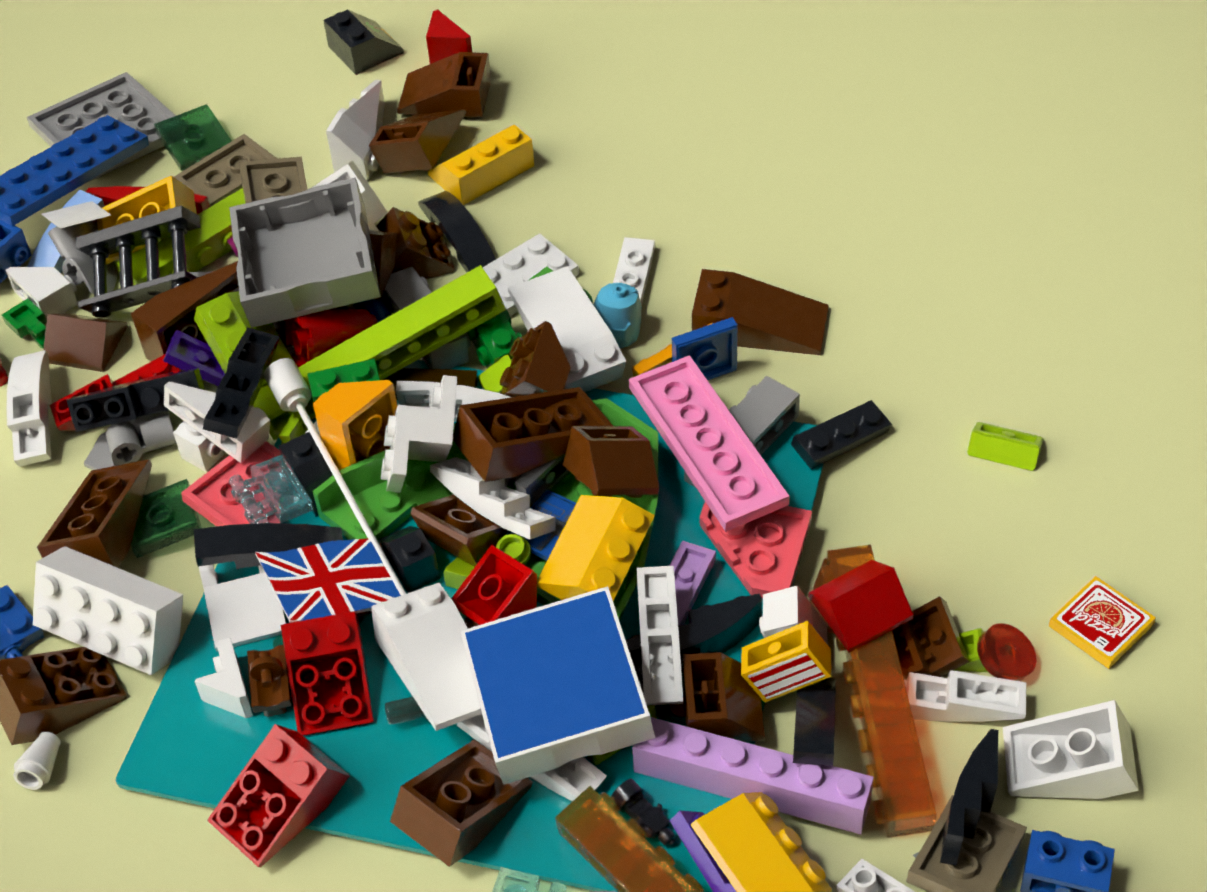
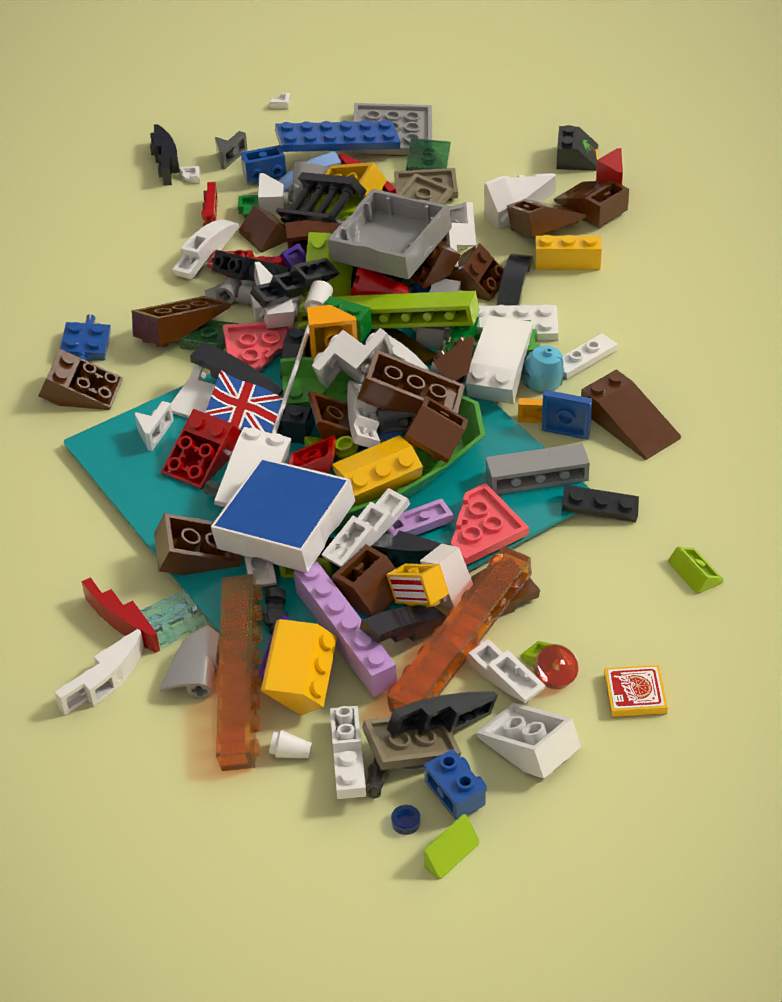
camera: 40 degrees right, 5 degrees down
white cone [13,732,61,790] -> none
white brick [33,546,183,675] -> none
white sticker [41,201,111,229] -> none
red slope [207,724,350,868] -> none
clear light blue plate [229,454,313,524] -> none
reddish brown hips [247,645,292,717] -> none
bright pink plate [629,355,790,532] -> none
red slope [808,560,913,653] -> none
reddish brown slope [879,596,970,679] -> none

